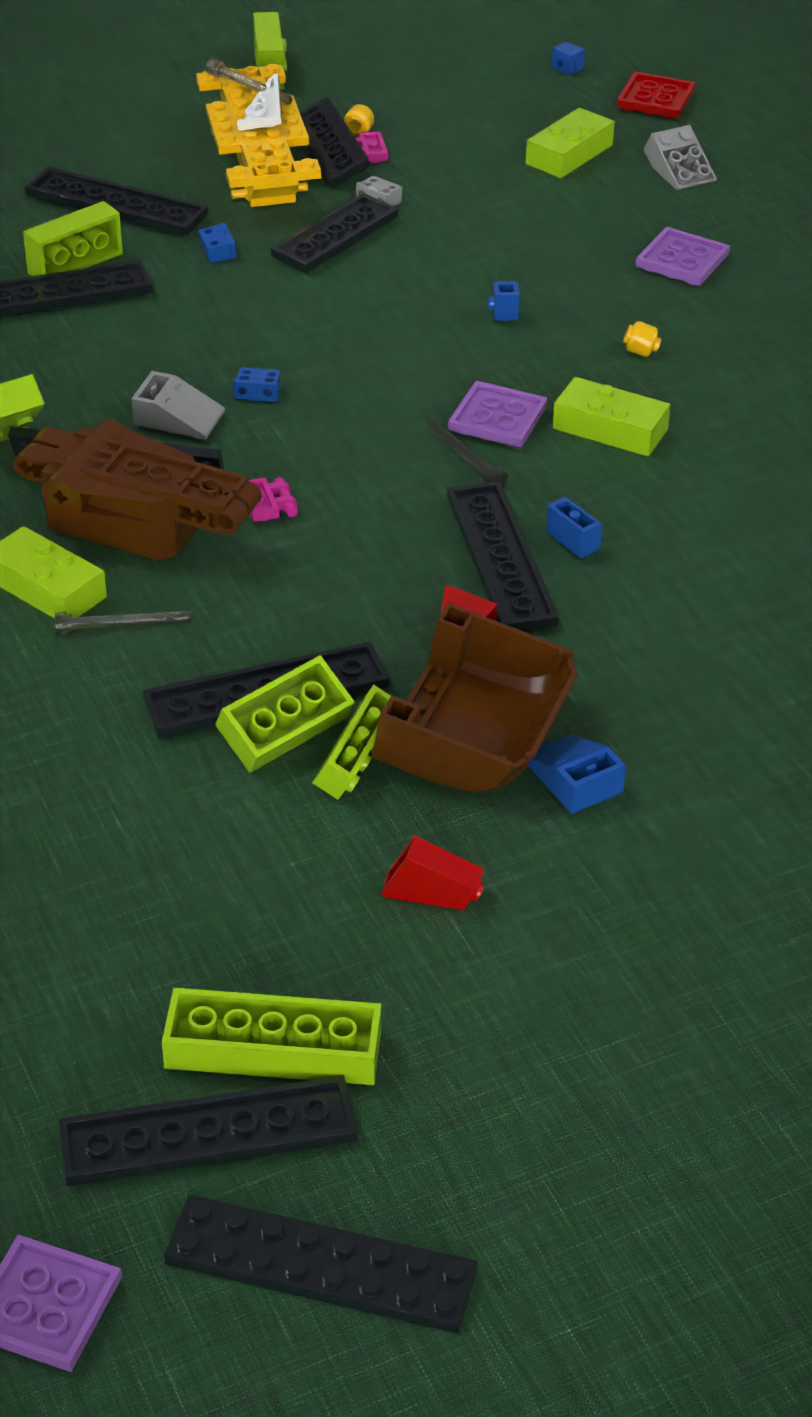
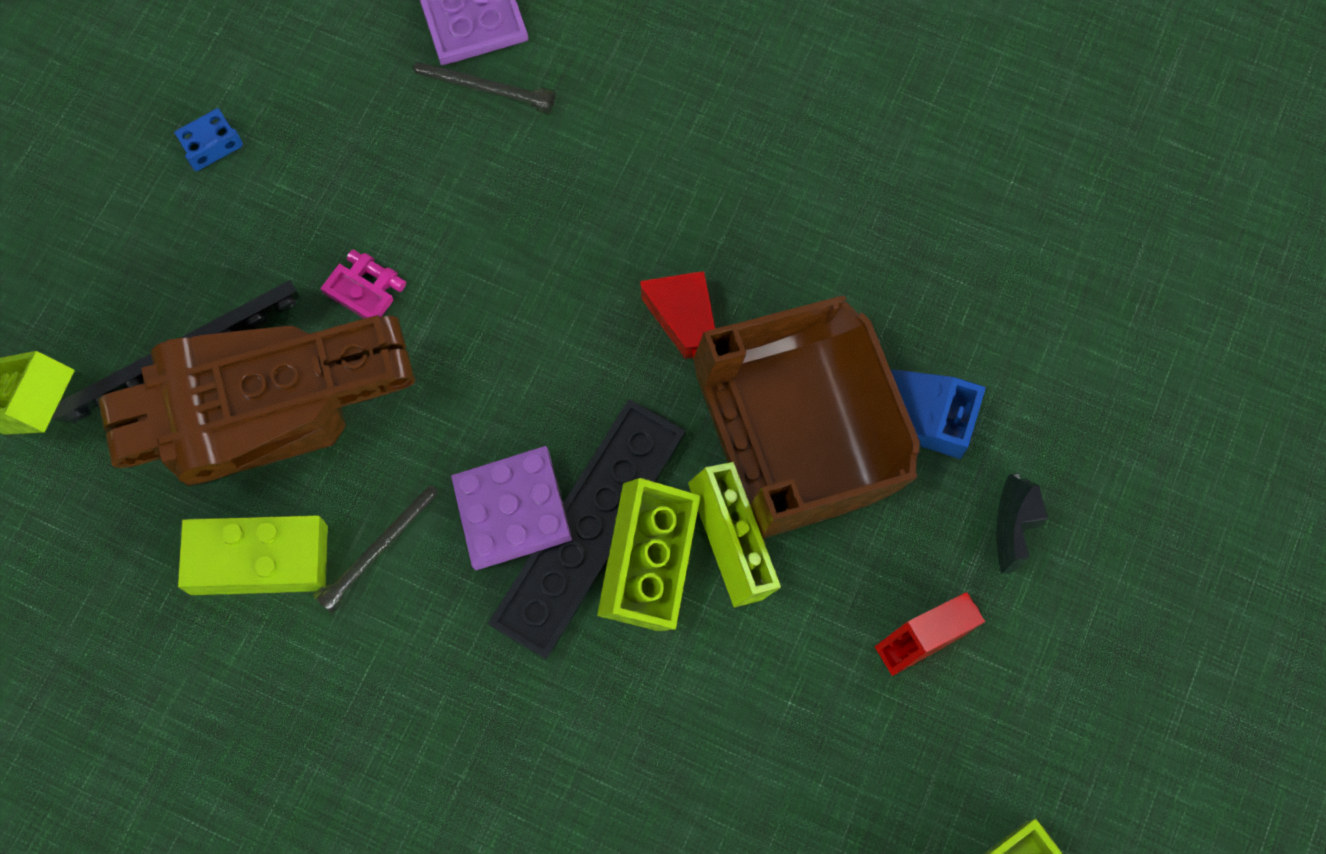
camera: 40 degrees left, 30 degrees up
light grey slope [131,371,225,440] -> none
black plate [447,481,558,631] -> none
blue brick [546,497,603,558] -> none
none -> medium lavender plate [451,446,572,570]
none -> black slope [996,473,1048,574]

